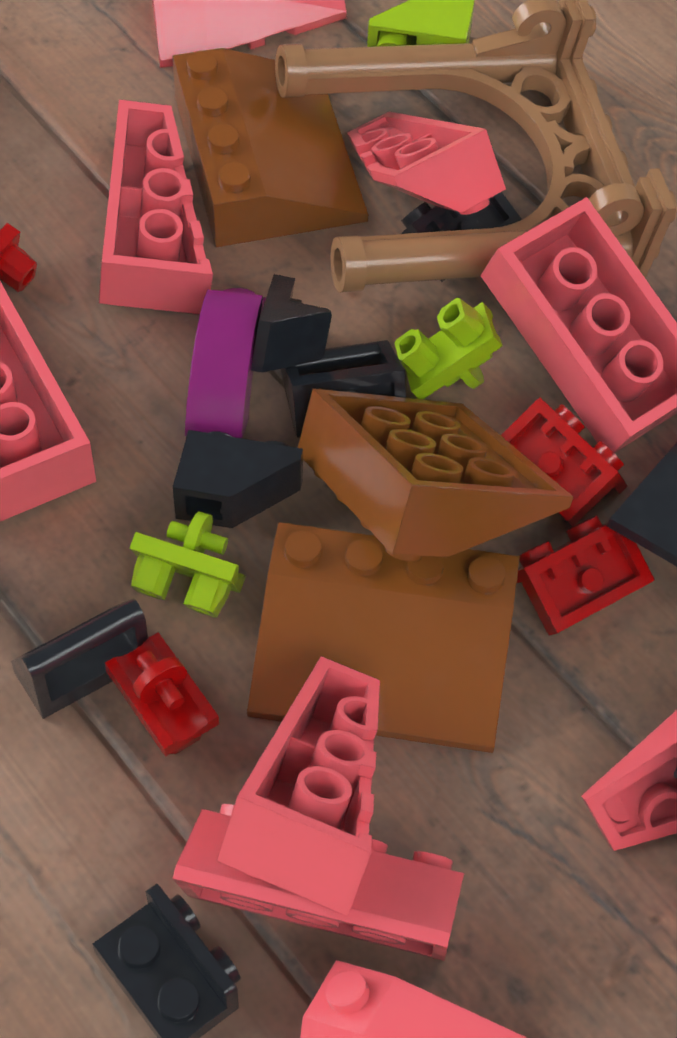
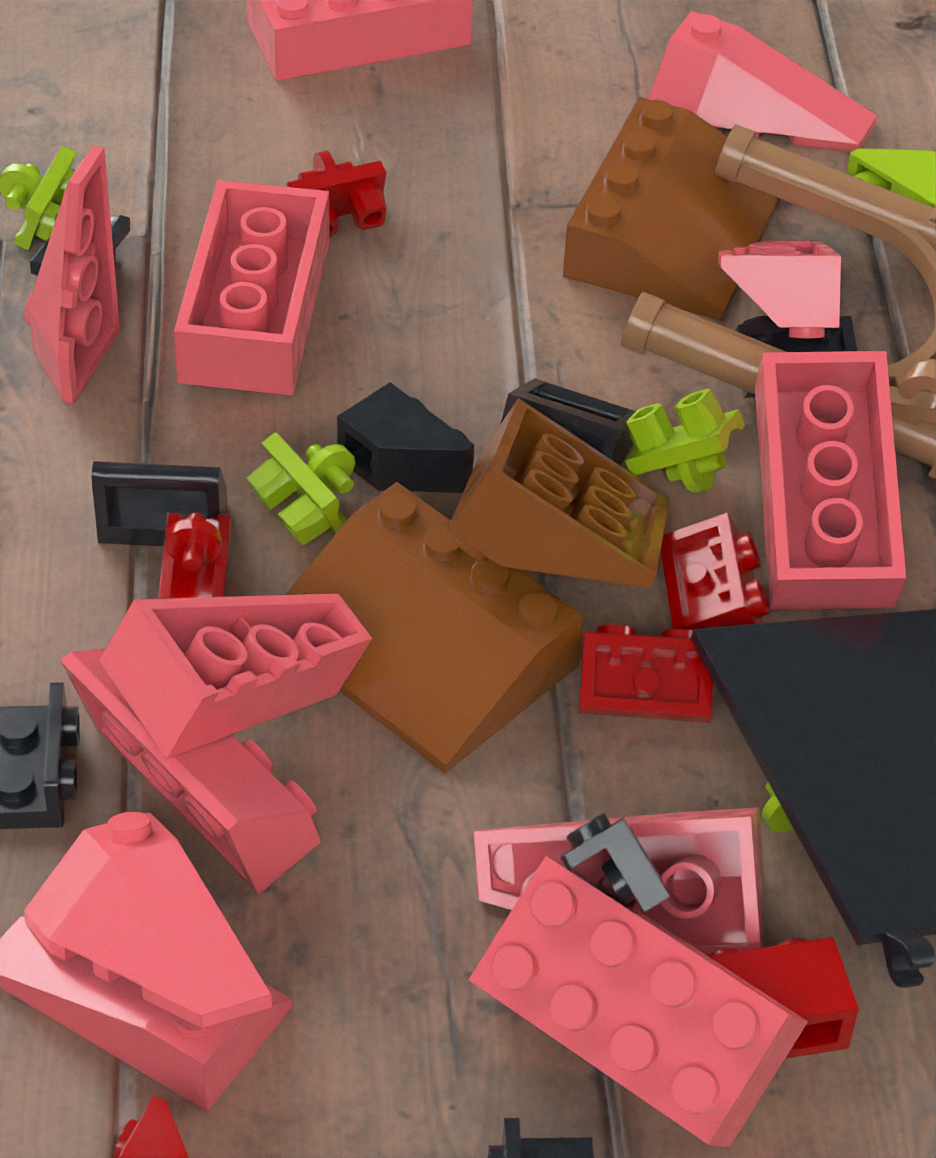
camera: 35 degrees right, 10 degrees down
coral wedge [99,99,213,314] -> none
magenta arch [184,288,266,438] -> none
black slope [251,274,332,373] -> none

